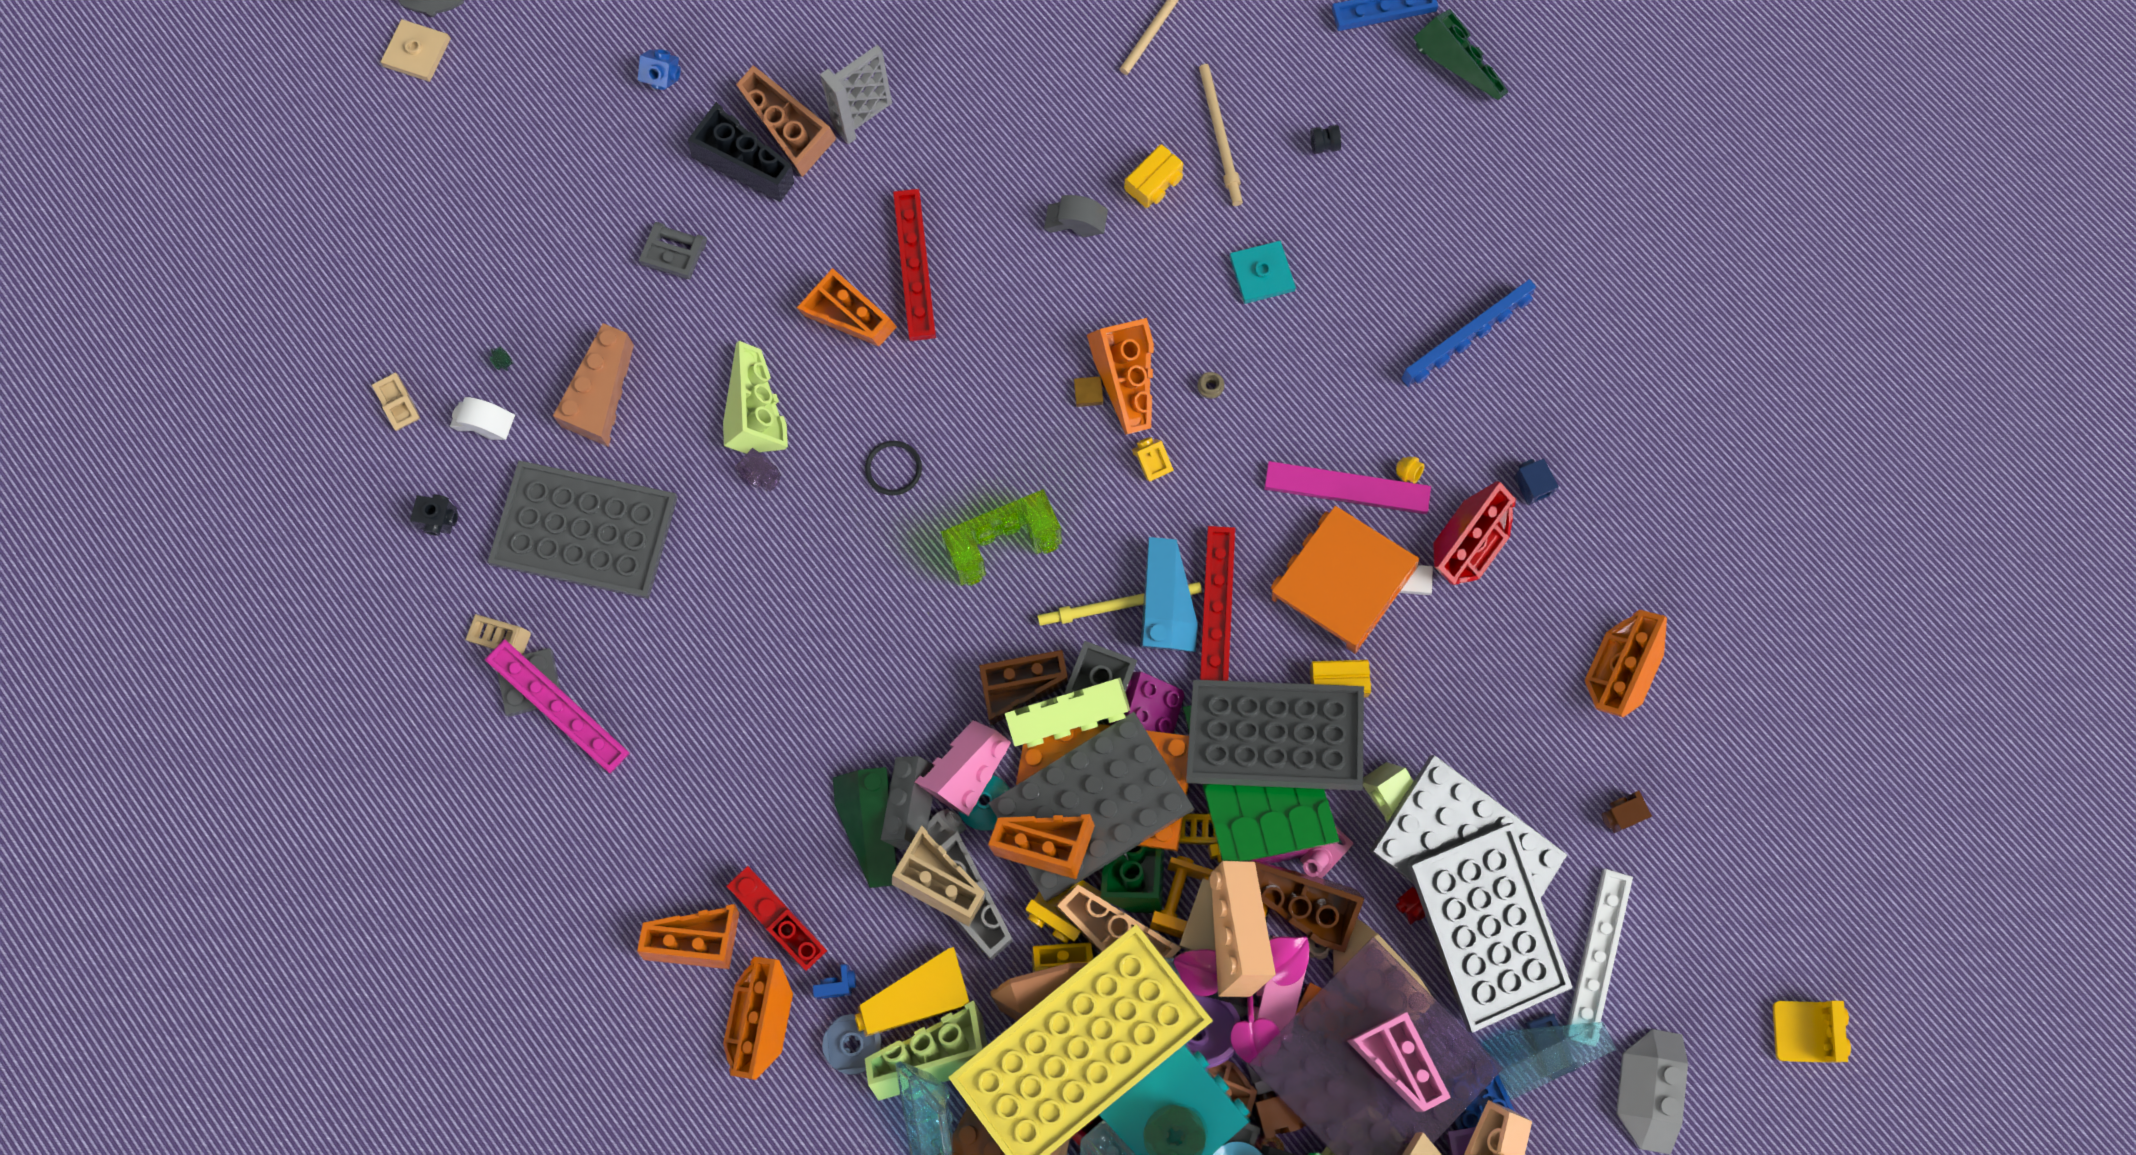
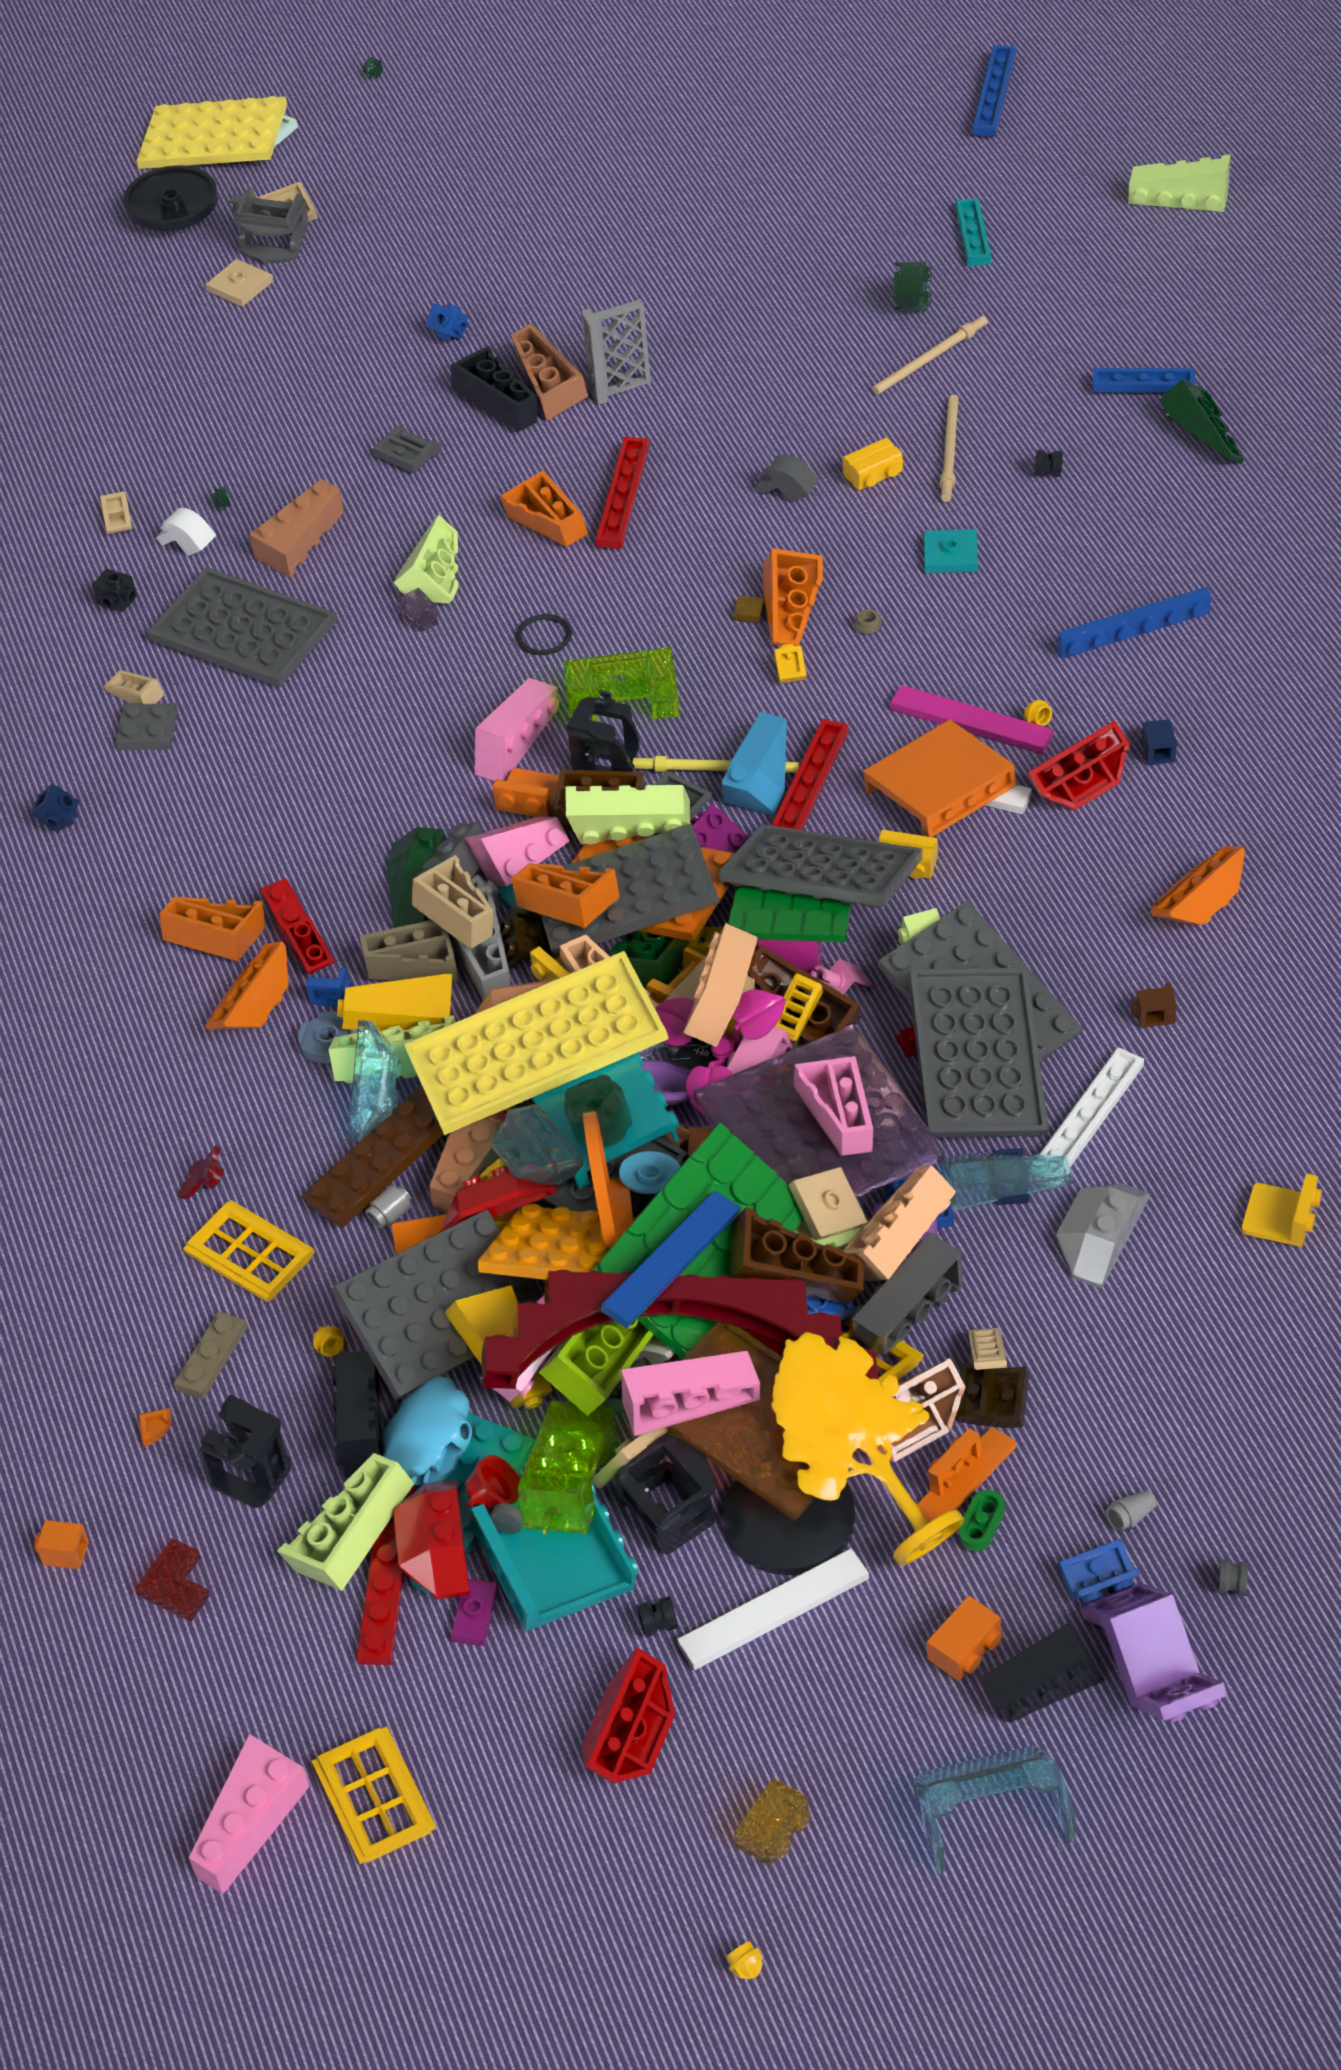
camera: 20 degrees right, 25 degrees down
dark pink tile [484,639,630,774] -> none
none -> dark blue brick [30,783,80,833]
none -> dark tan wedge [359,920,459,982]
none -> bright pink wedge [475,678,559,781]
none -> orange bracket [492,768,559,817]
none -> dark brown bracket [499,908,551,969]
none -> black animal [567,690,640,772]
none -> yellow slope [775,973,823,1043]

